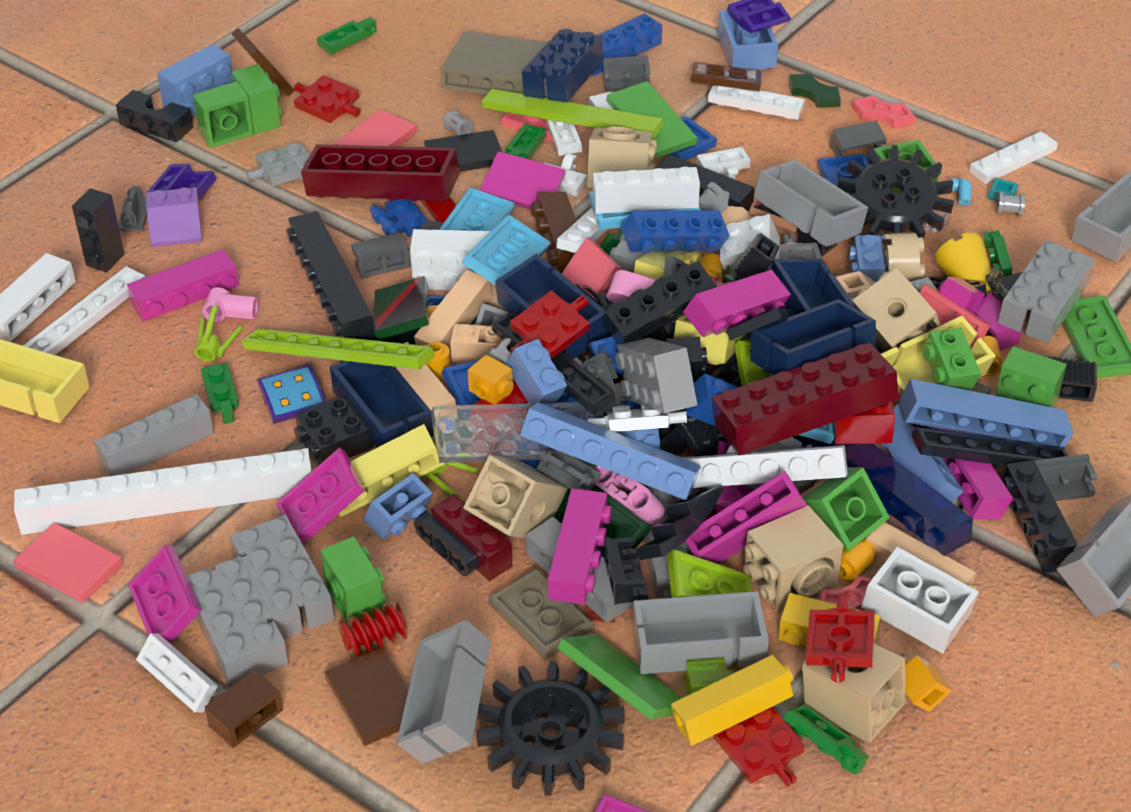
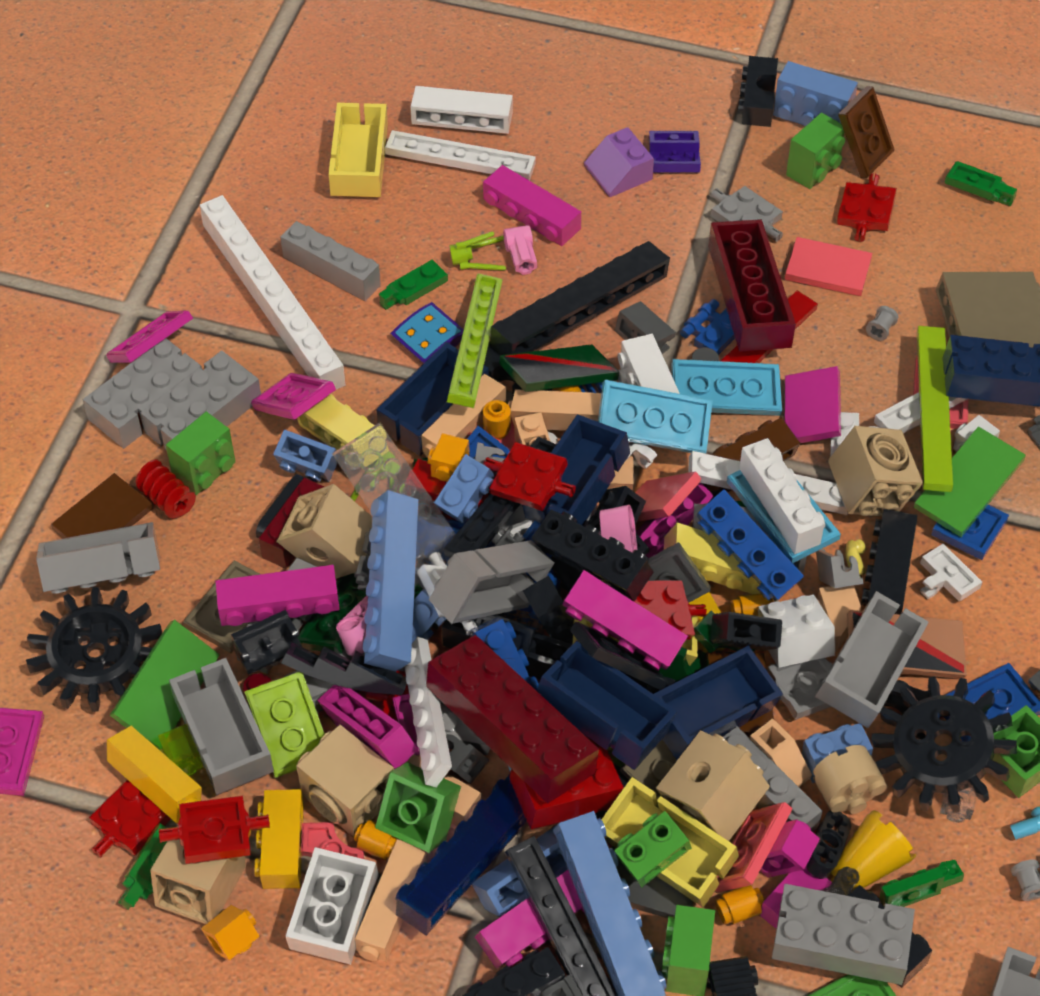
camera: 70 degrees right, 10 degrees up
coral tile [13,523,123,603] -> none
black brick [72,188,125,273] -> none
dark grey hinge [118,186,147,231] -> none
white plate [136,633,218,713] -> none
bright green brick [193,81,254,148] -> none
reddish brown brick [204,670,283,748] -> none
black brick [294,395,373,465] -> none
black tile [424,130,502,172] -> none
green hinge [505,124,547,159] -> none

